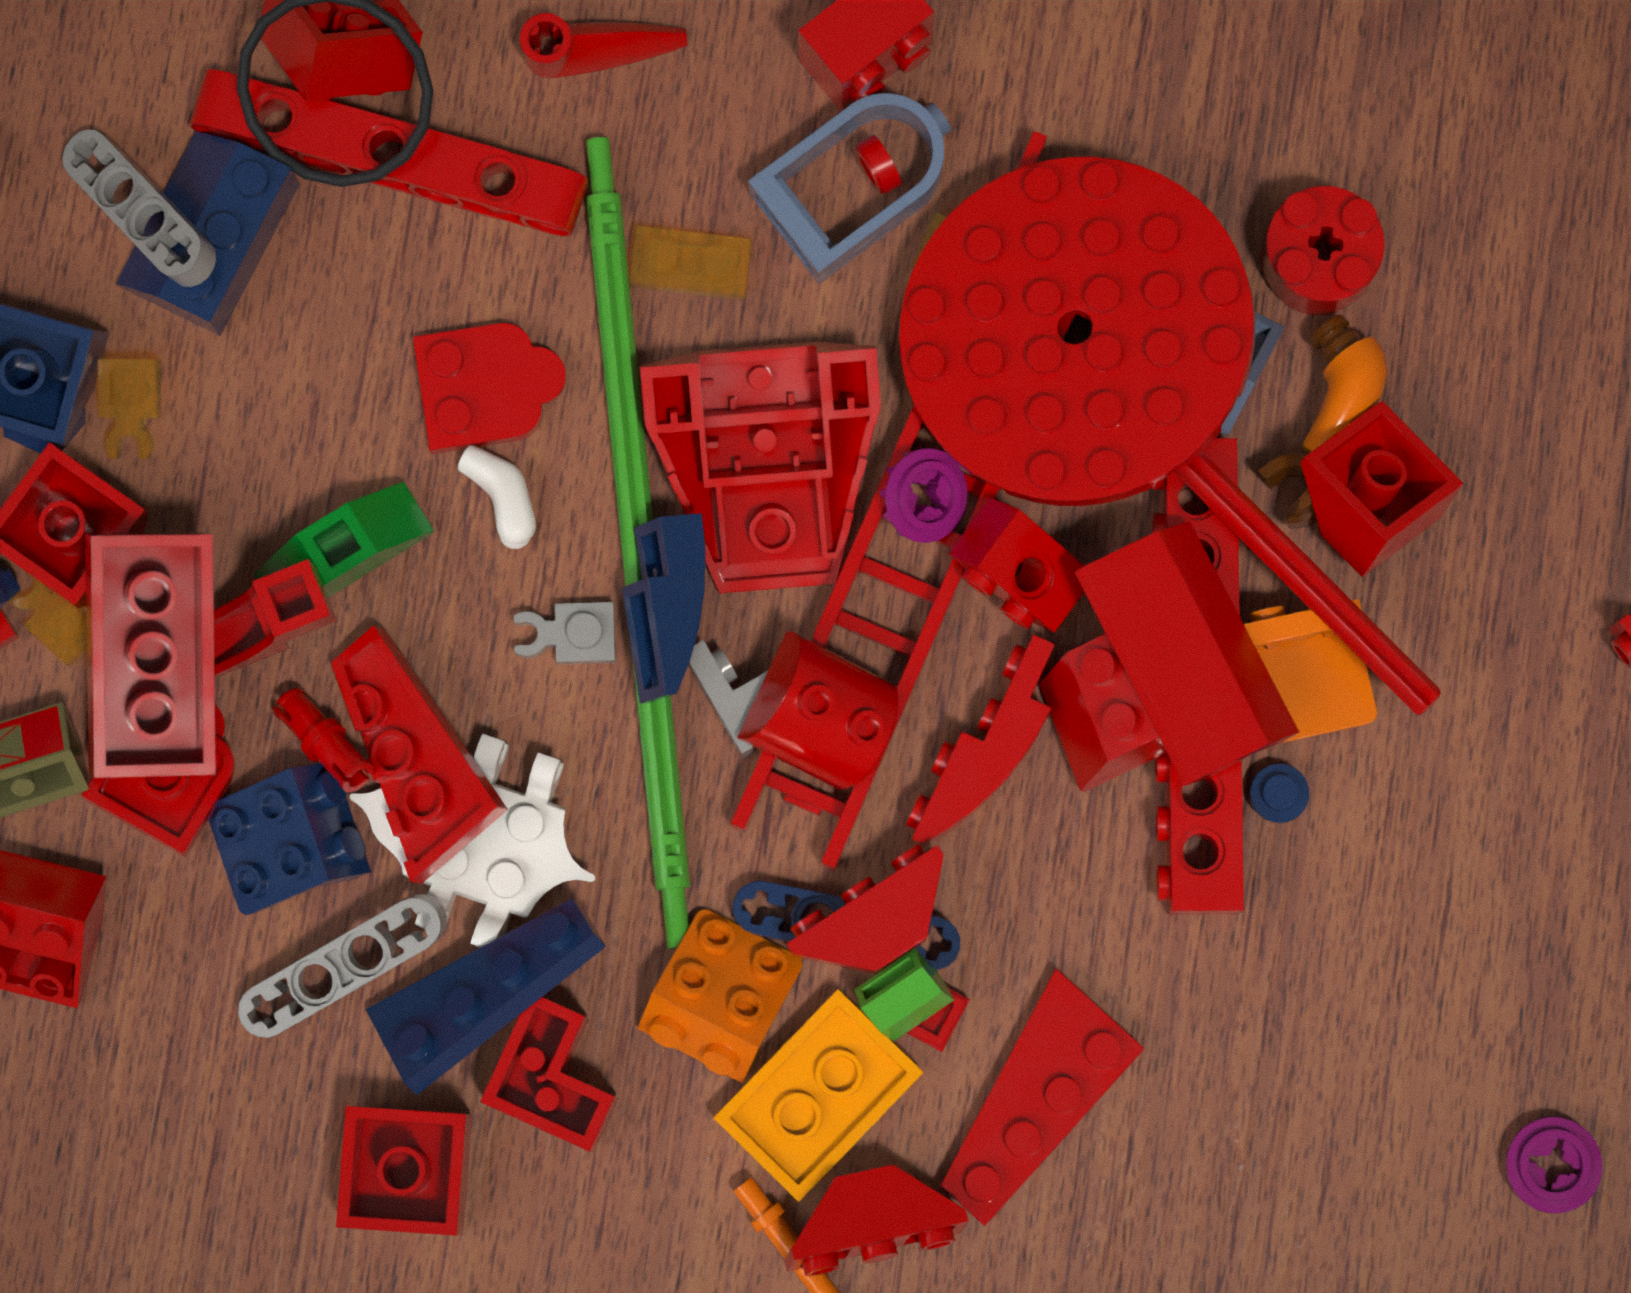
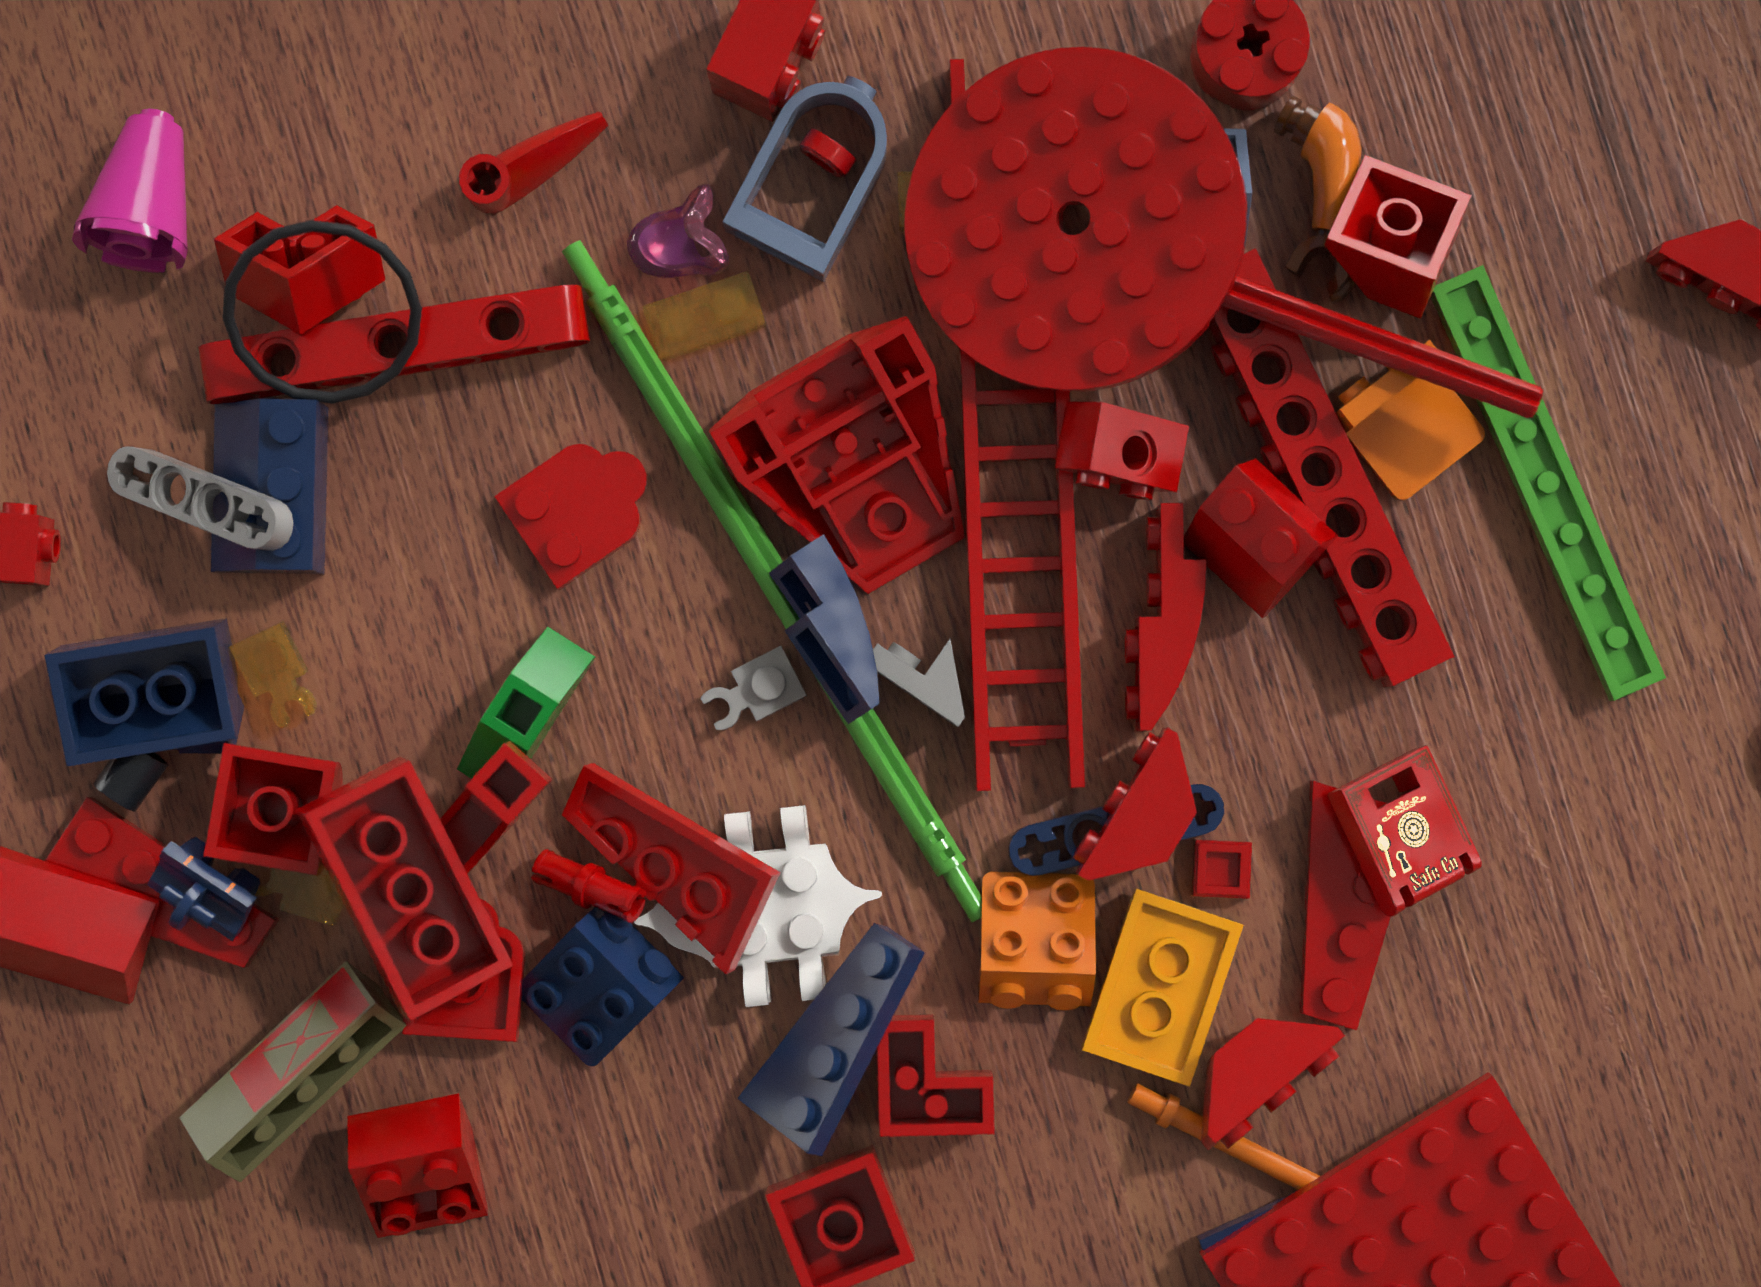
camera: 25 degrees left, 5 degrees up
light grey beam [238,894,447,1038] -> none
white arm [458,445,536,549] -> none
red brick [737,631,898,789] -> none
bright green piece [854,948,954,1041] -> none
magenta gear [879,448,967,543] -> none
red slope [1074,521,1300,786] -> none
dark blue plate [1249,764,1309,823] -> none
none -> clear pink piece [627,184,729,278]
none -> red container [1327,745,1482,917]
none -> bright green plate [1431,265,1666,701]

